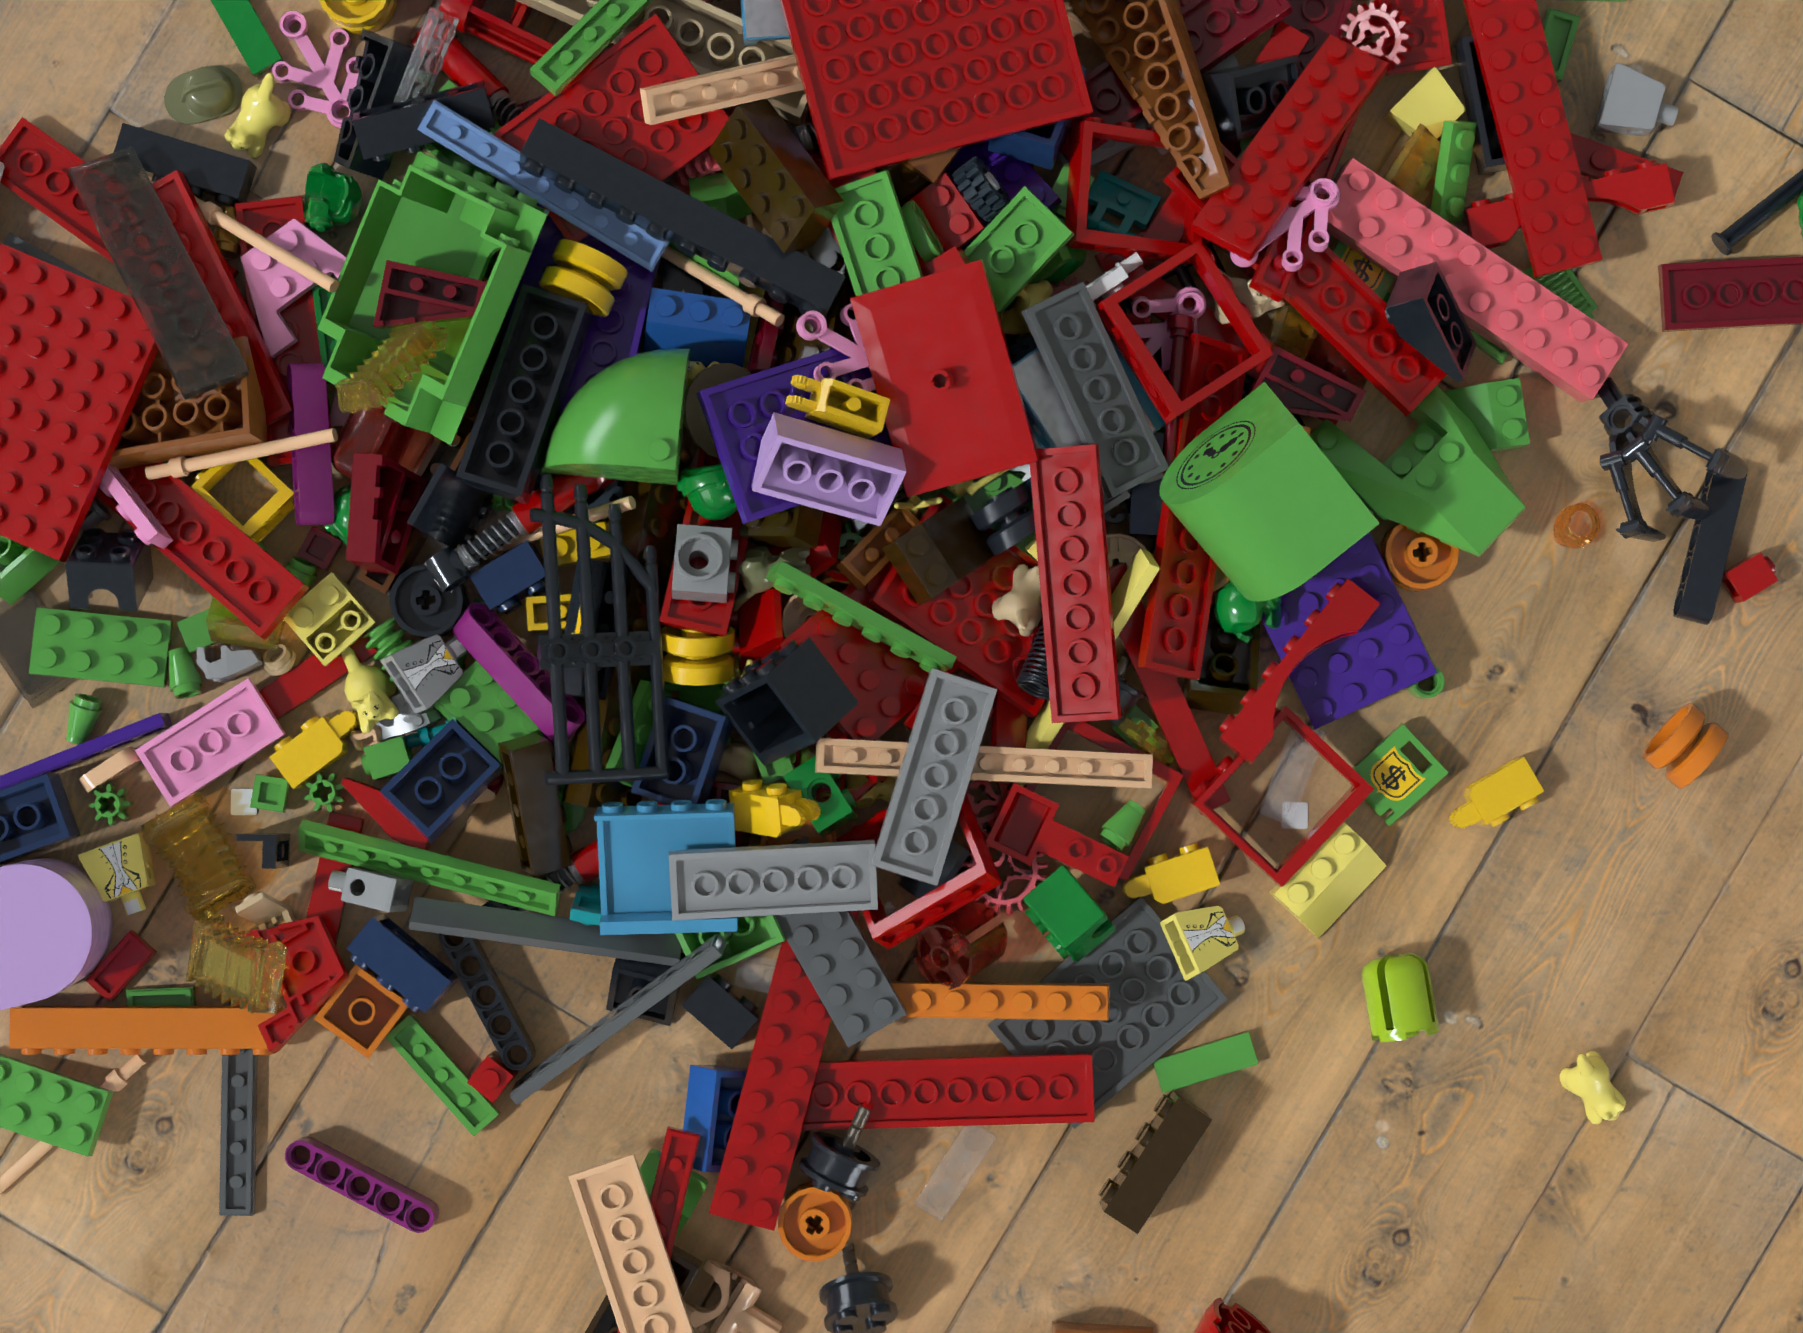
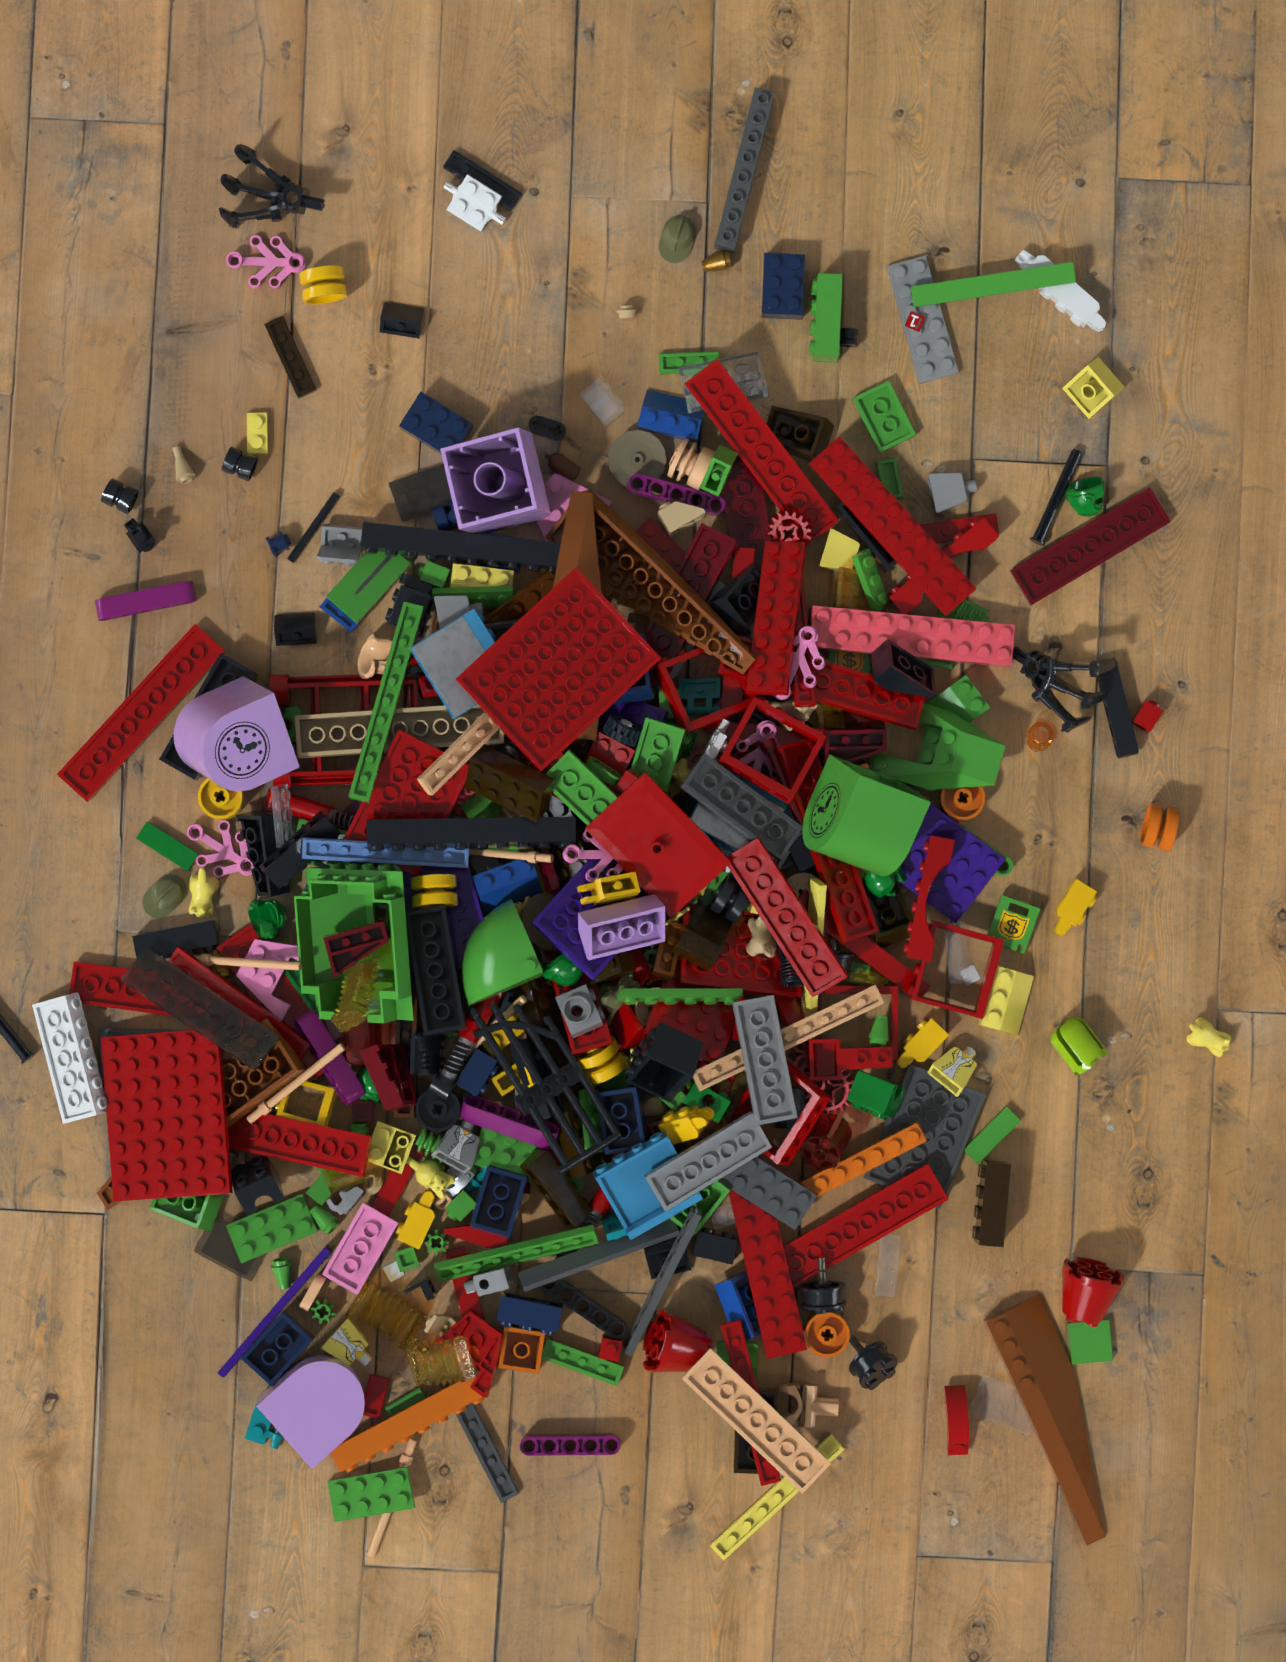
camera: 35 degrees left, 0 degrees up
bright pink plate [99,464,173,549] -> none
none -> red cone [642,1310,712,1373]

